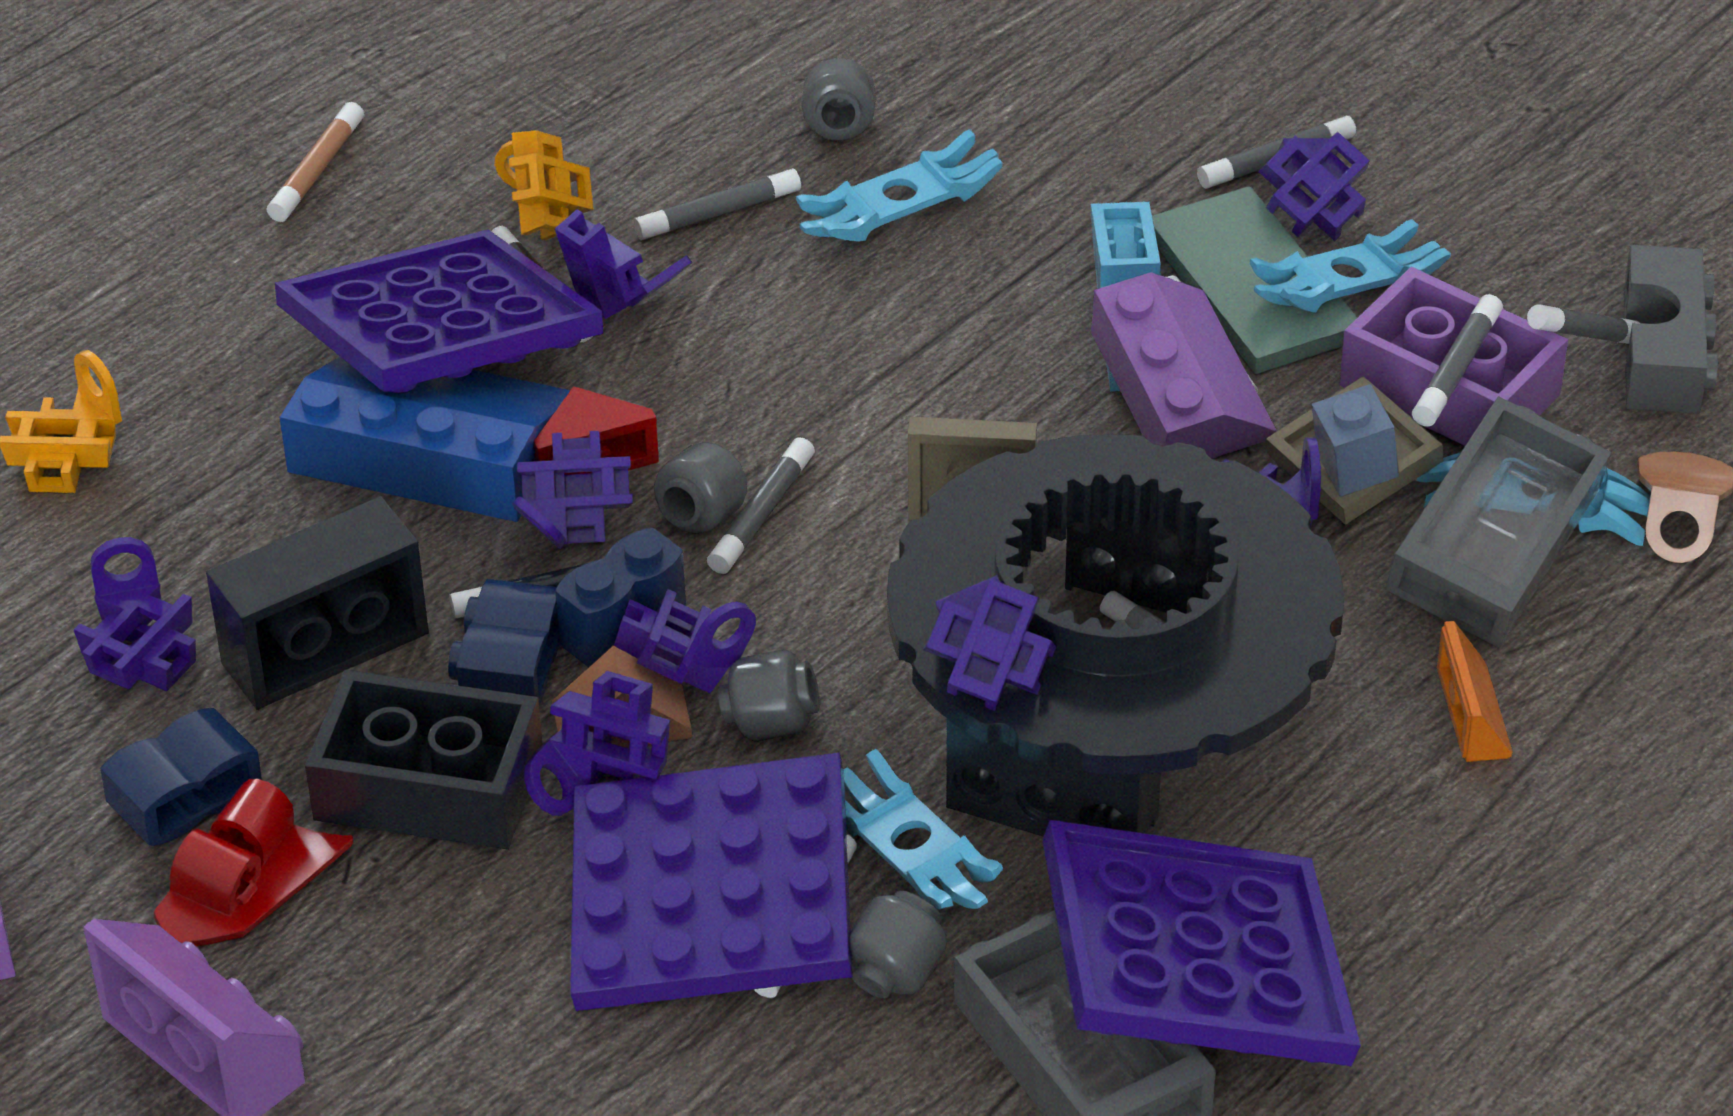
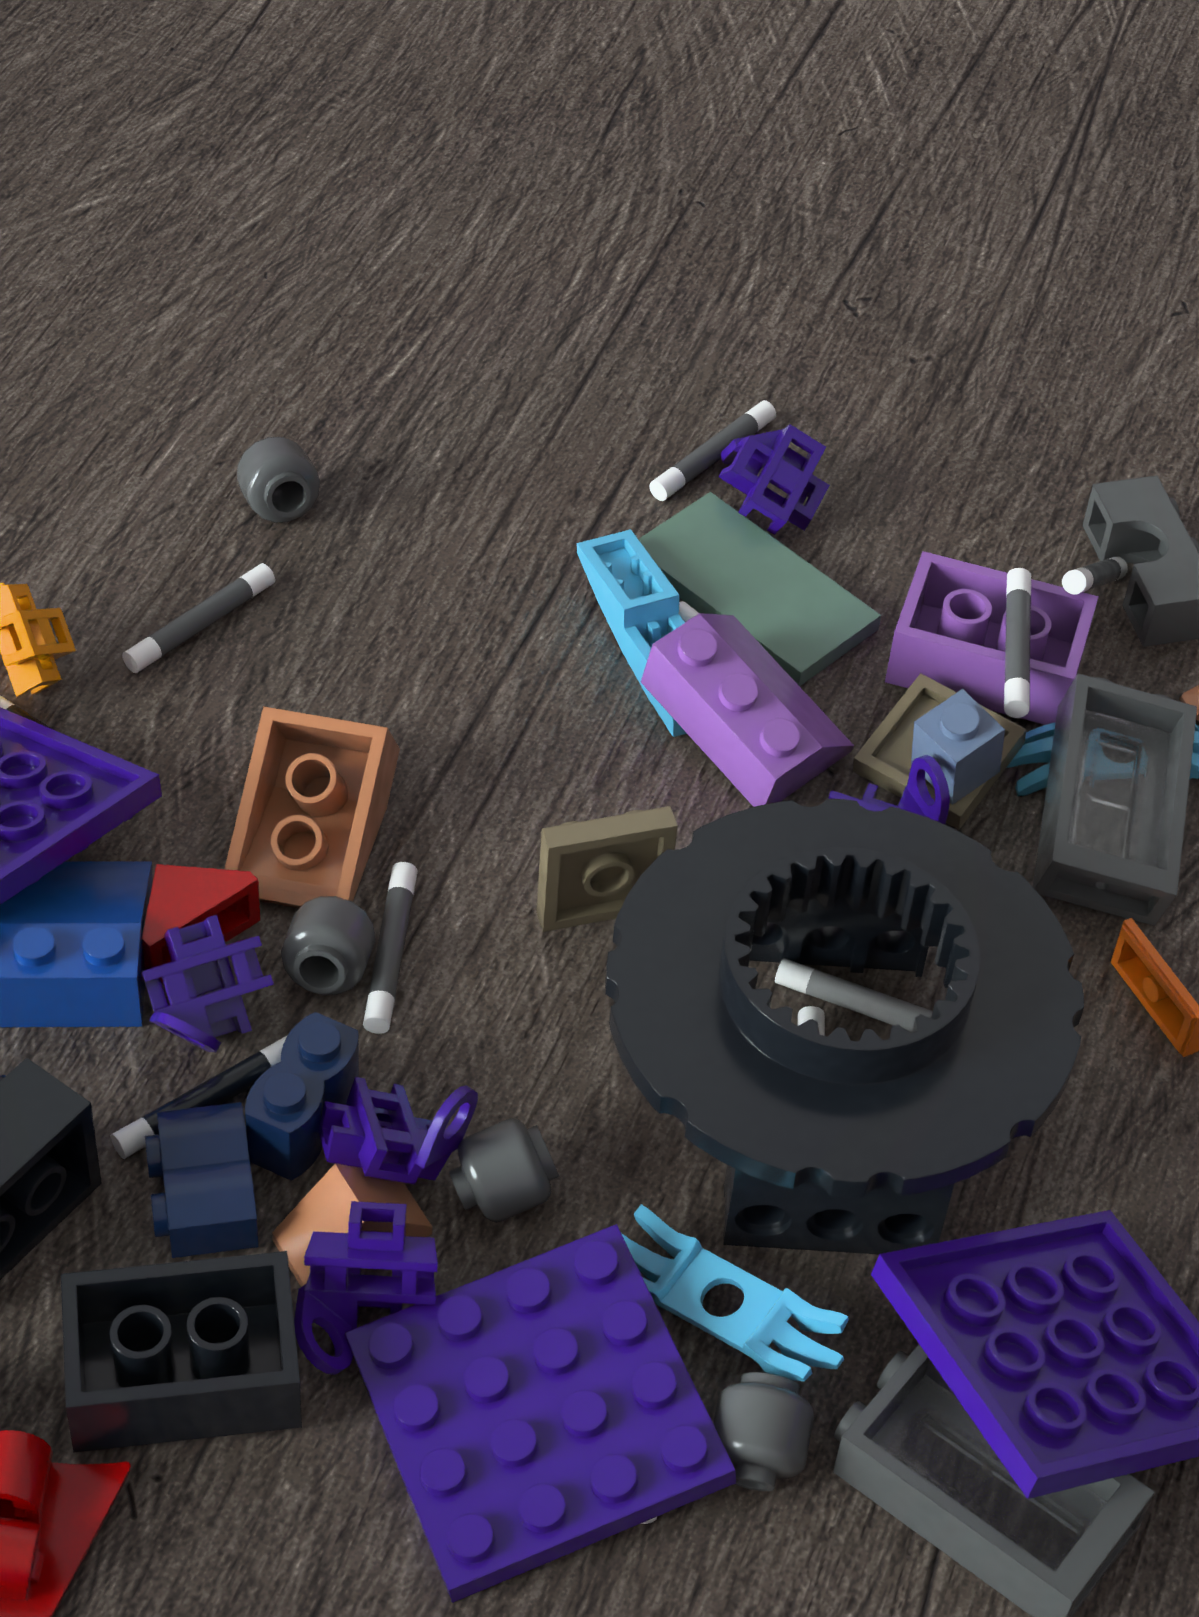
camera: 25 degrees left, 5 degrees up
dark purple piece [555,209,692,319] -> none
medium azure piece [796,129,1003,241] -> none
dark purple piece [923,575,1056,711] -> none
medium azure piece [1250,219,1451,313] -> none
none -> nougat slope [225,706,400,908]

